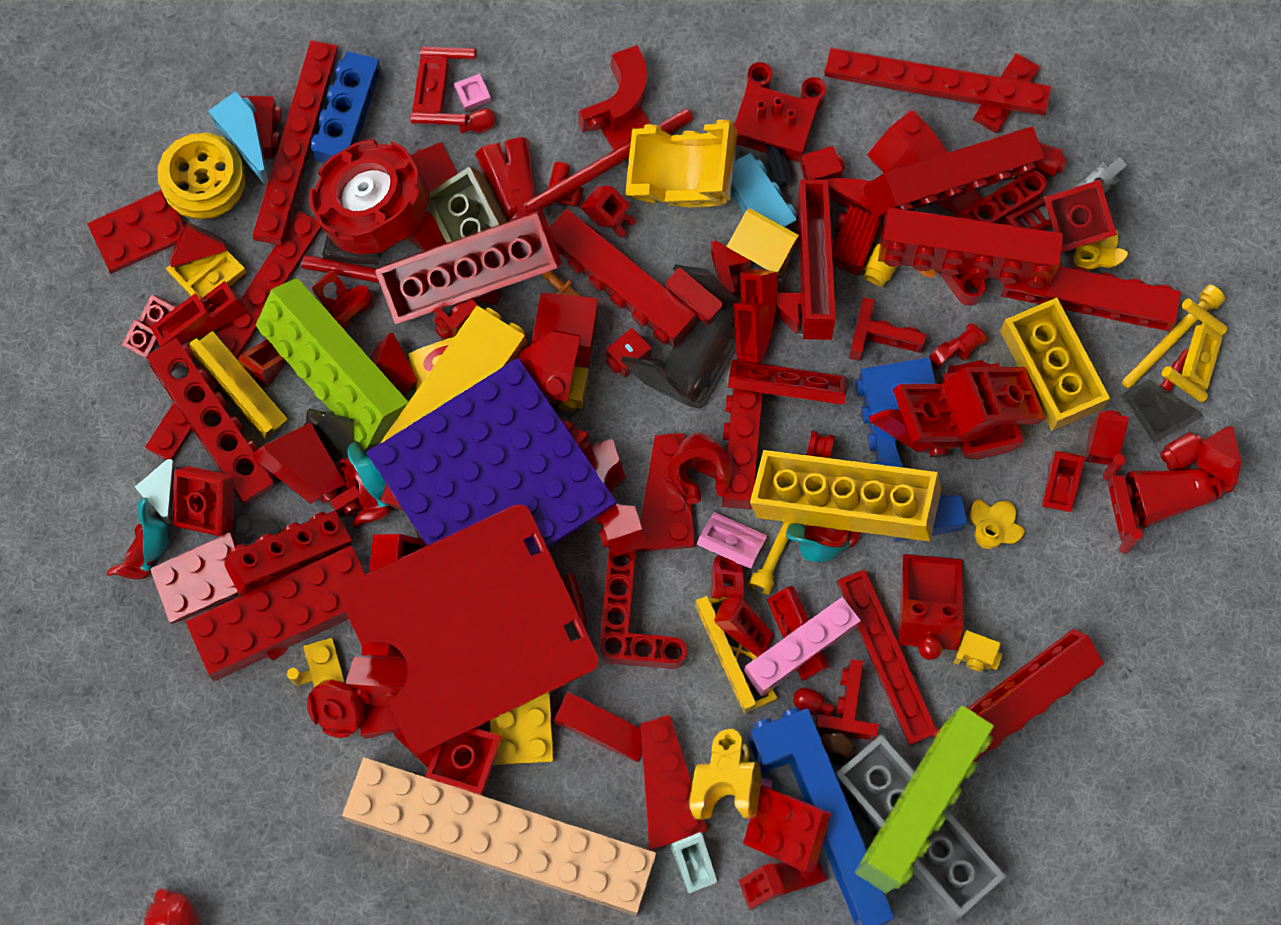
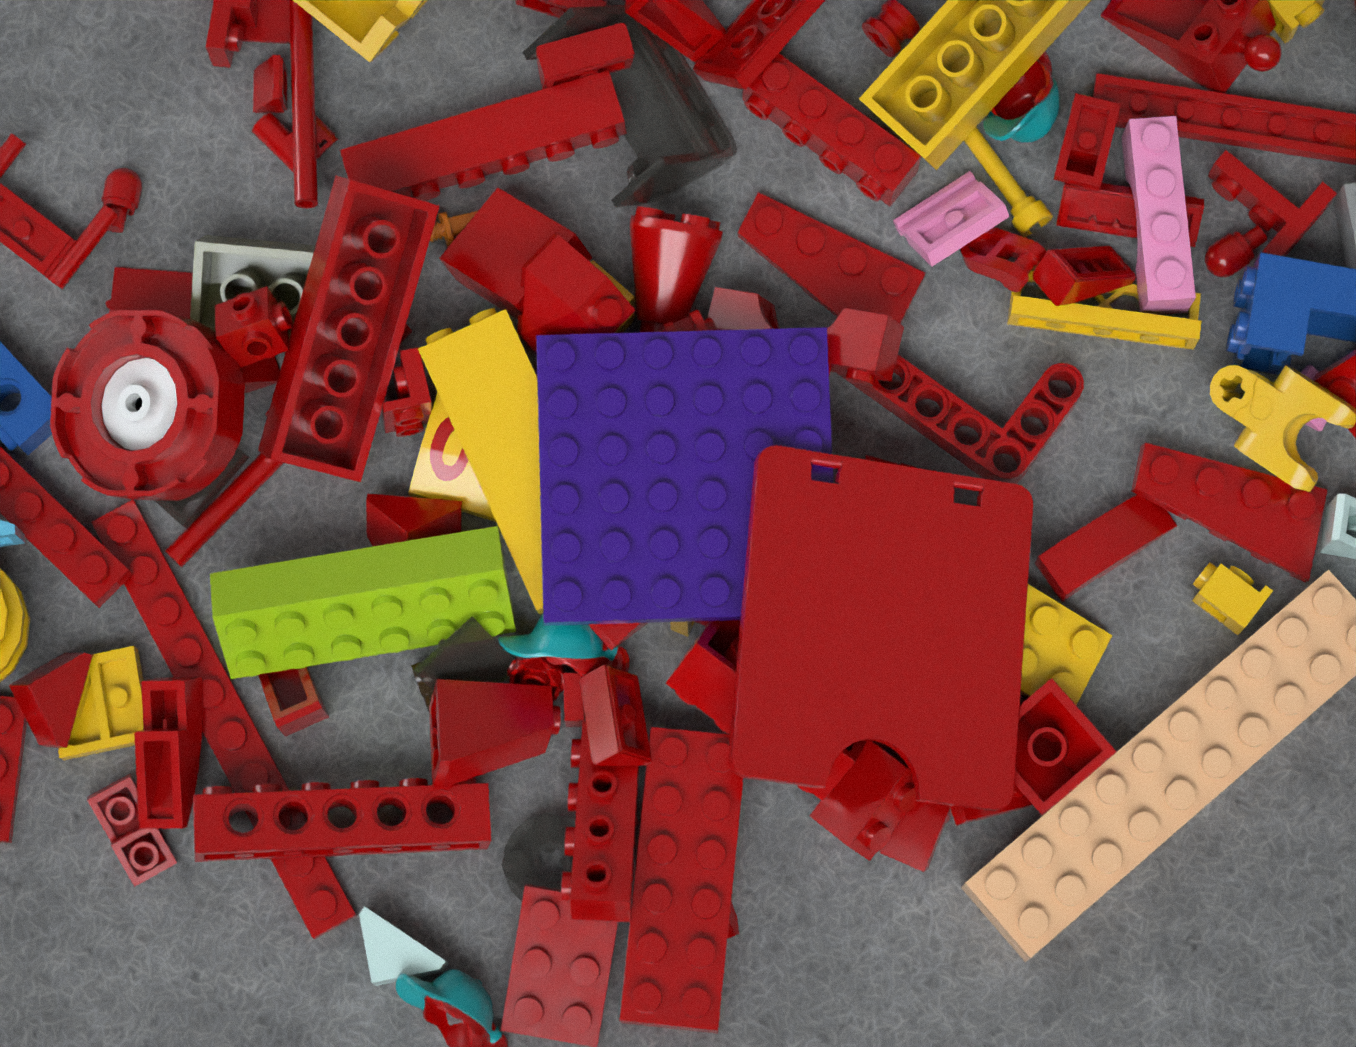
camera: 55 degrees left, 5 degrees up
red brick [173,466,234,536] -> none
yellow fence [190,331,288,439] -> none
yellow plate [287,638,345,687] -> none
red tile [307,679,364,738] -> none
red bracket [312,271,372,329] -> none
bright pink plate [454,74,491,112] -> none
red piece [475,137,536,221] -> none
red brick [580,185,637,237] -> none
red brick [605,328,651,378] -> none
red piece [667,432,732,505] -> none
reddish brown plate [820,733,854,763] -> none
none -> red brick [215,286,293,368]
none -> red slope [253,55,288,113]
none -> red slope [580,665,652,766]
none -> red cone [630,206,723,332]
none -> red slope [1053,93,1121,191]
none -> yellow brick [1192,562,1273,635]

